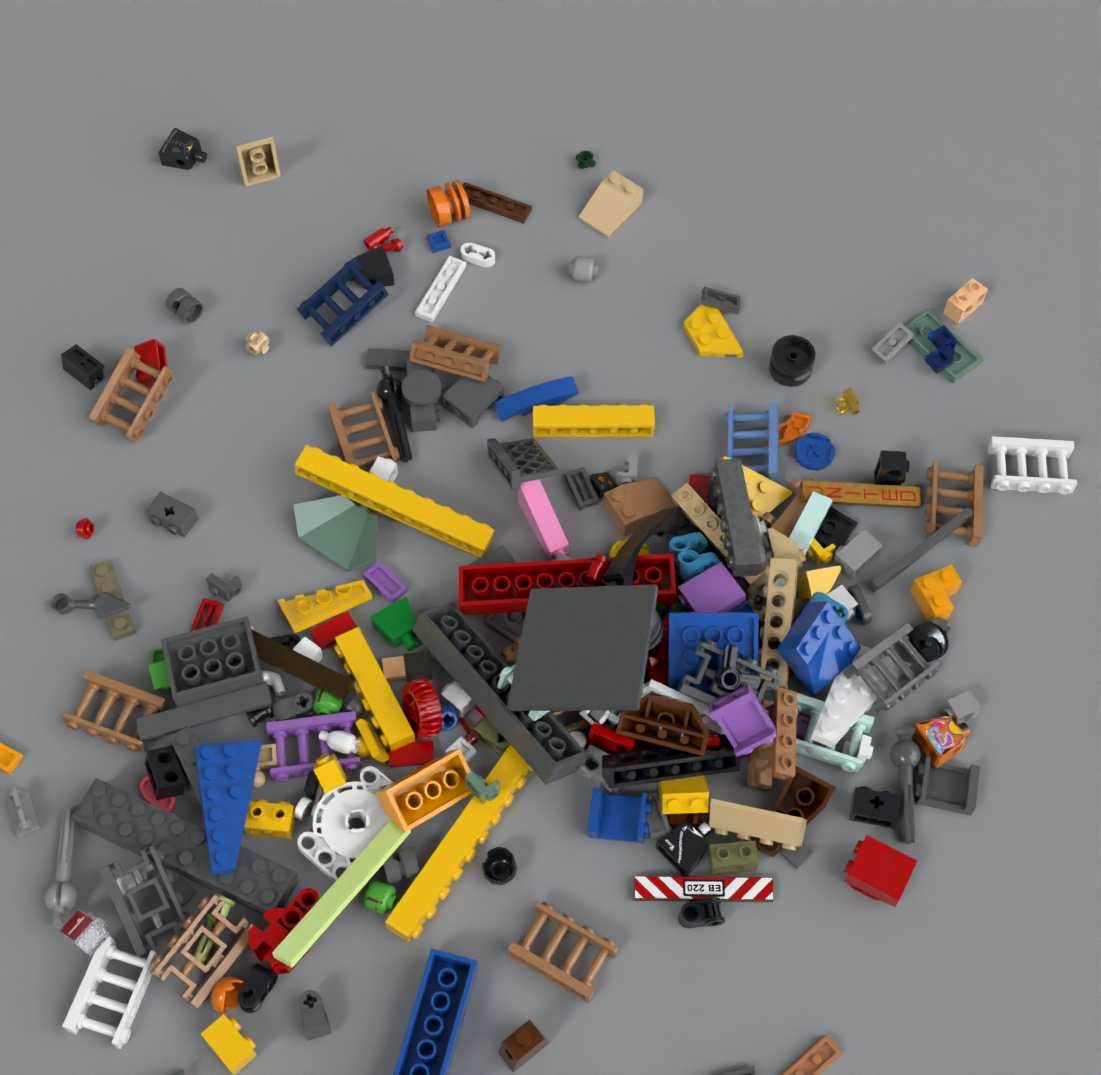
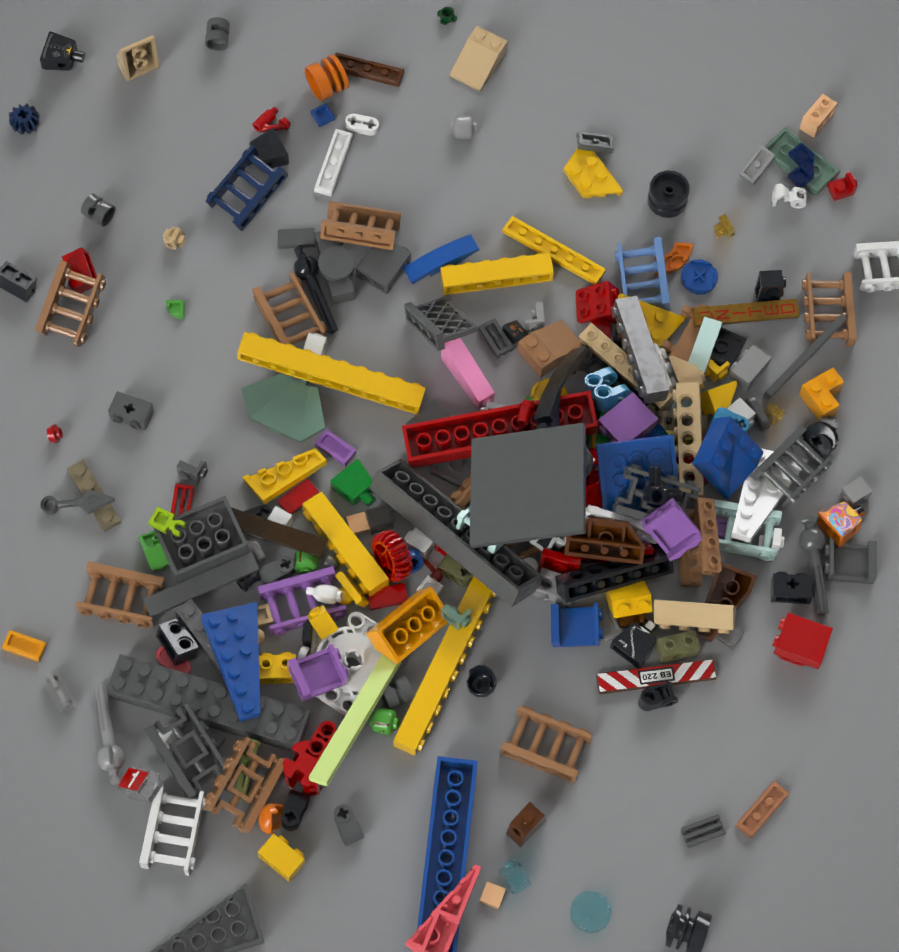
camera: 10 degrees left, 5 degrees up
none -> dark blue gear [9,103,40,135]
none -> lime plate [148,507,186,537]
none -> bright green tile [166,300,185,319]
none -> dark grey wheel [205,17,230,51]
none -> medium lavender panel [287,644,349,702]
none -> yellow plate [502,216,606,285]
none -> red bracket [575,281,620,324]
none -> clear yellow tile [765,403,787,425]
none -> white leg [772,184,807,209]
none -> red bracket [827,172,858,201]

